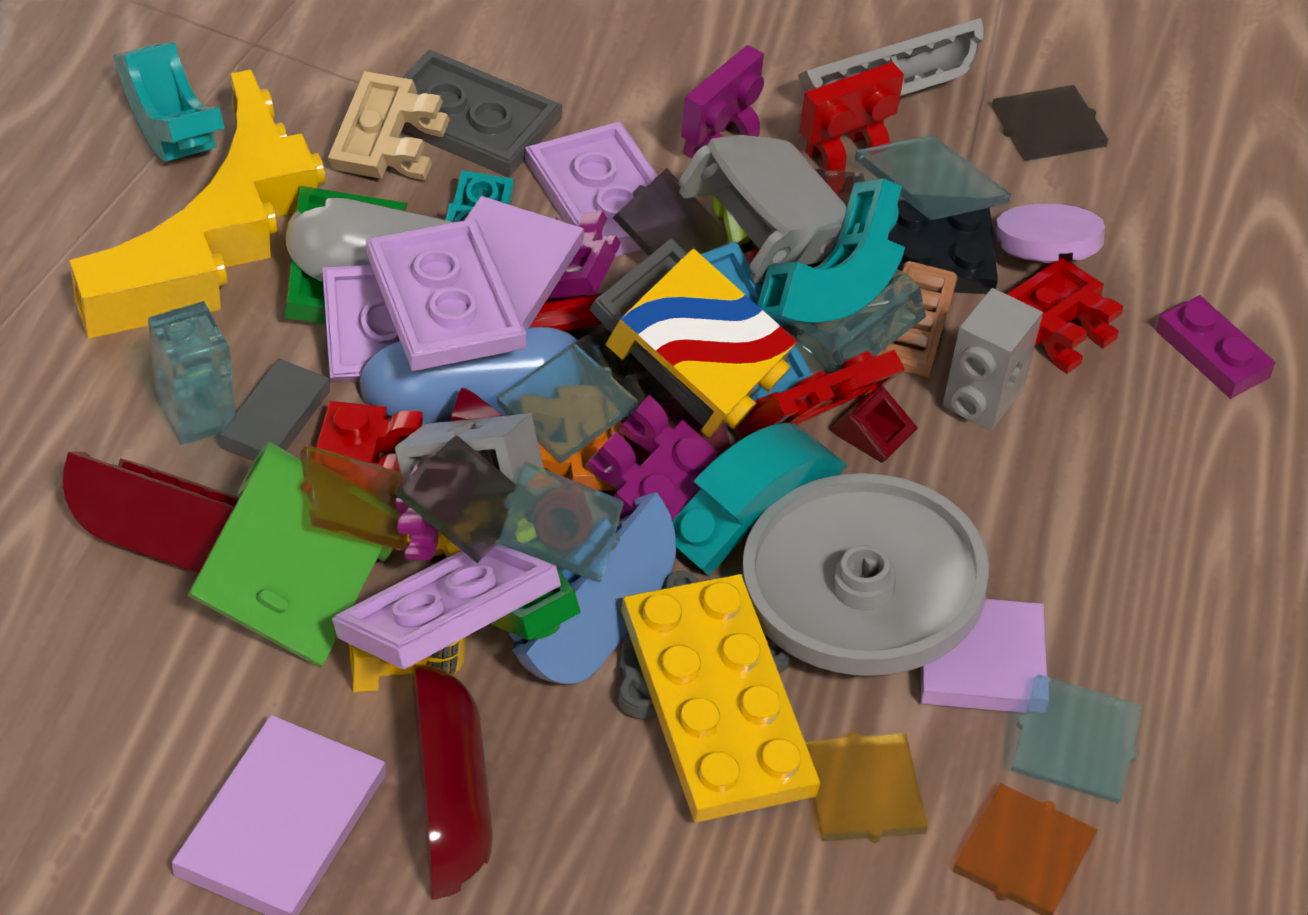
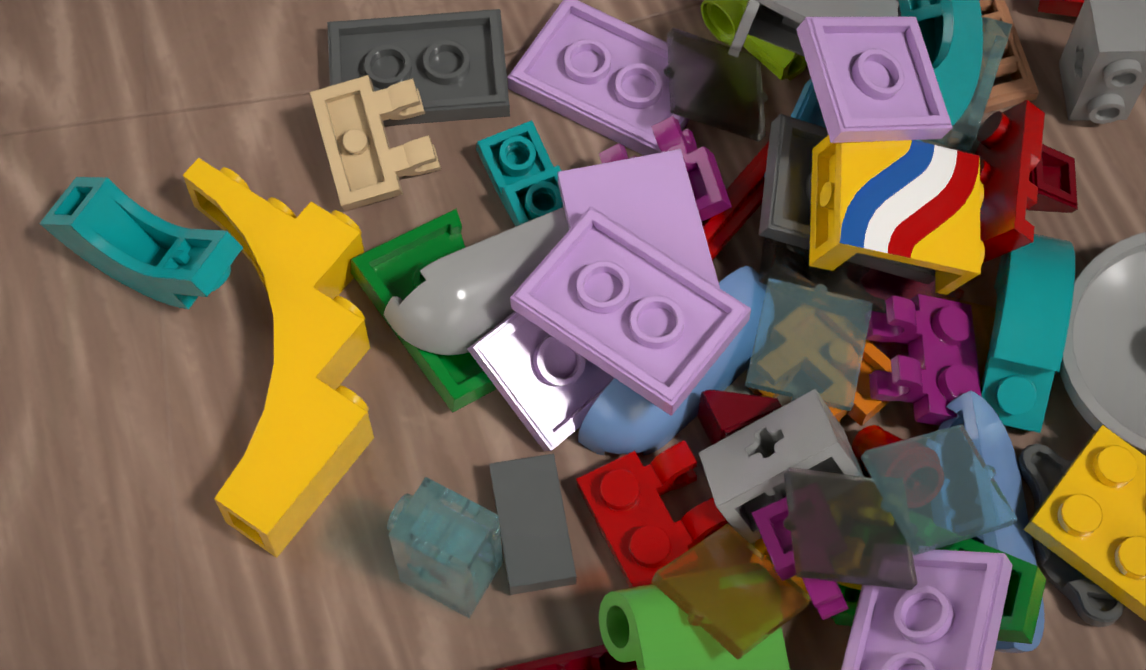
camera: 30 degrees left, 15 degrees up
none -> lavender tile [796,17,953,143]

